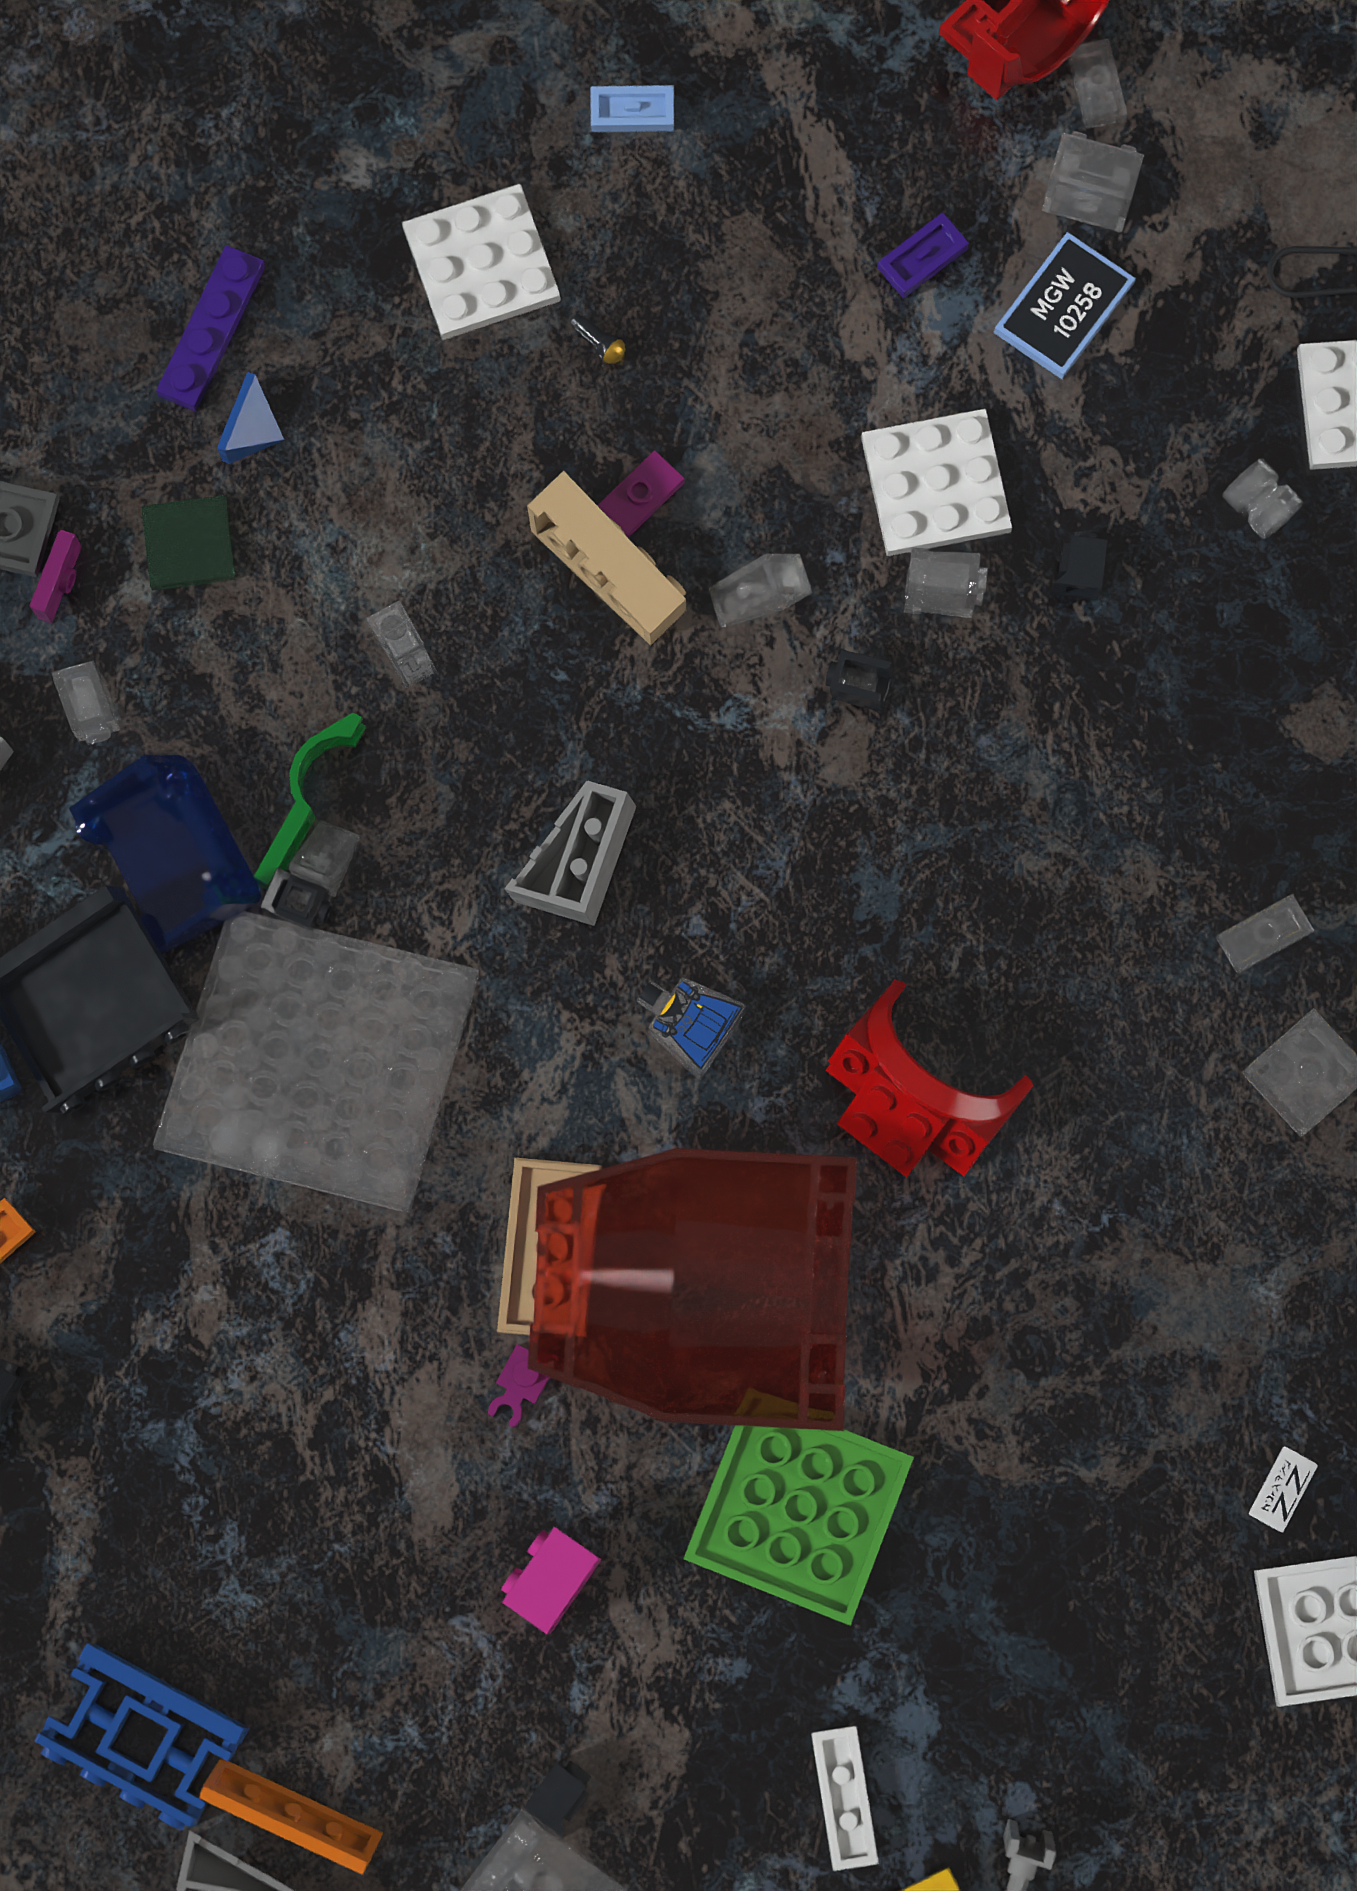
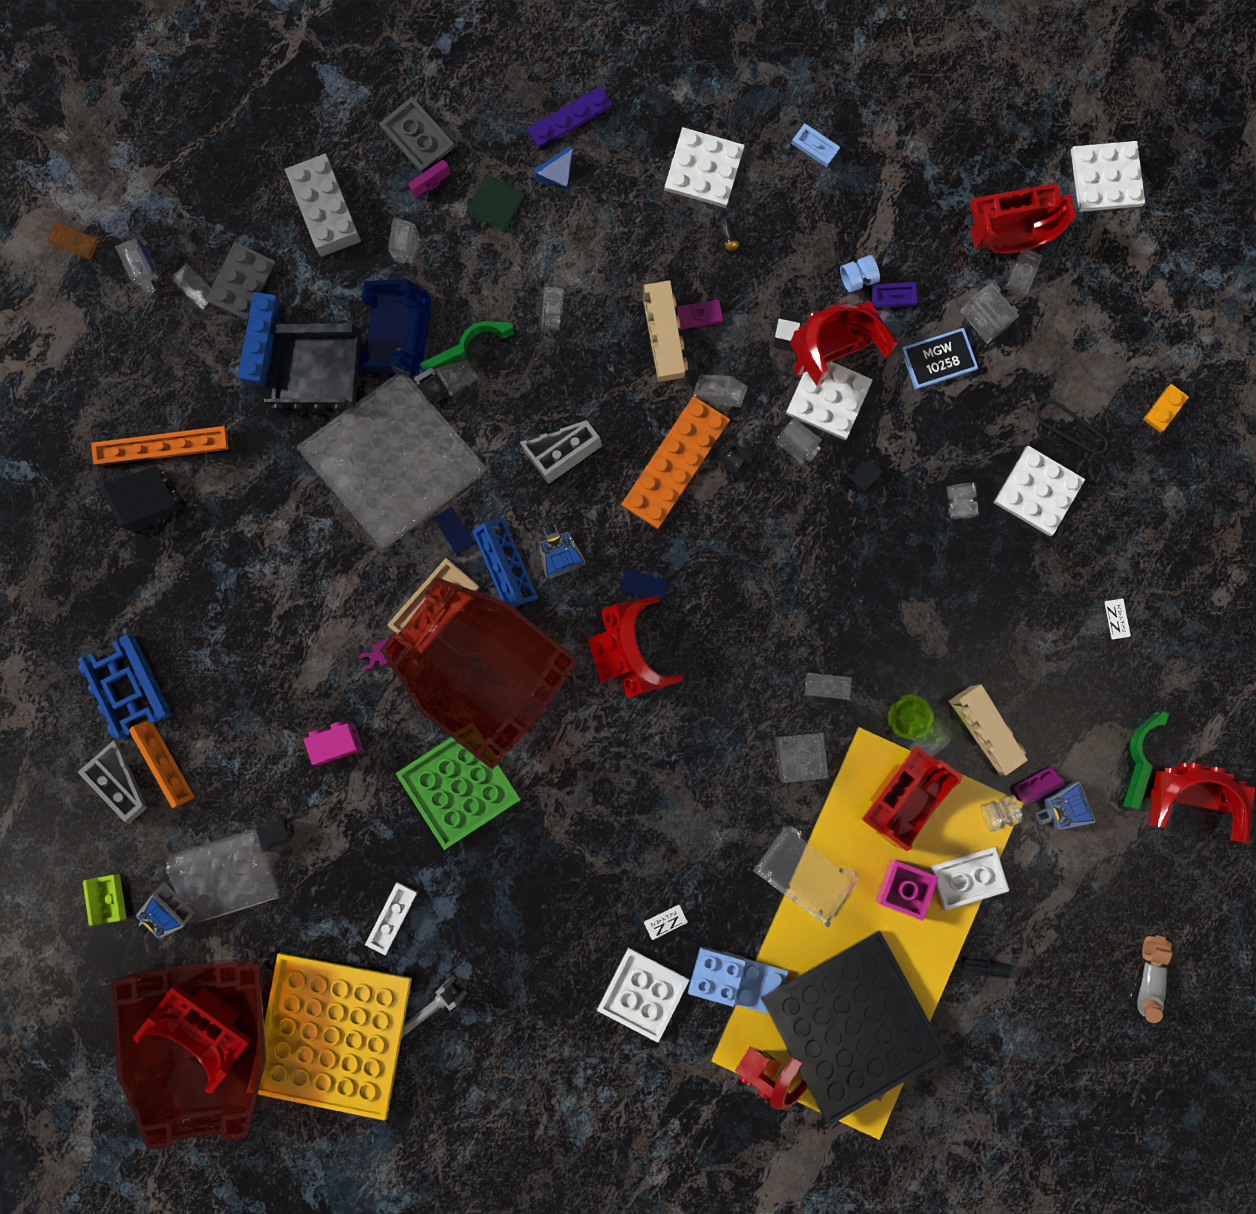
camera: 25 degrees right, 5 degrees up
none -> clear blue tile [433,506,476,556]
none -> blue fence [472,518,538,612]
none -> clear blue tile [619,569,668,603]
none -> orange plate [621,396,730,530]
none -> sticker [773,310,802,351]
none -> red piece [790,301,898,386]
none -> light blue wheel [840,255,880,293]

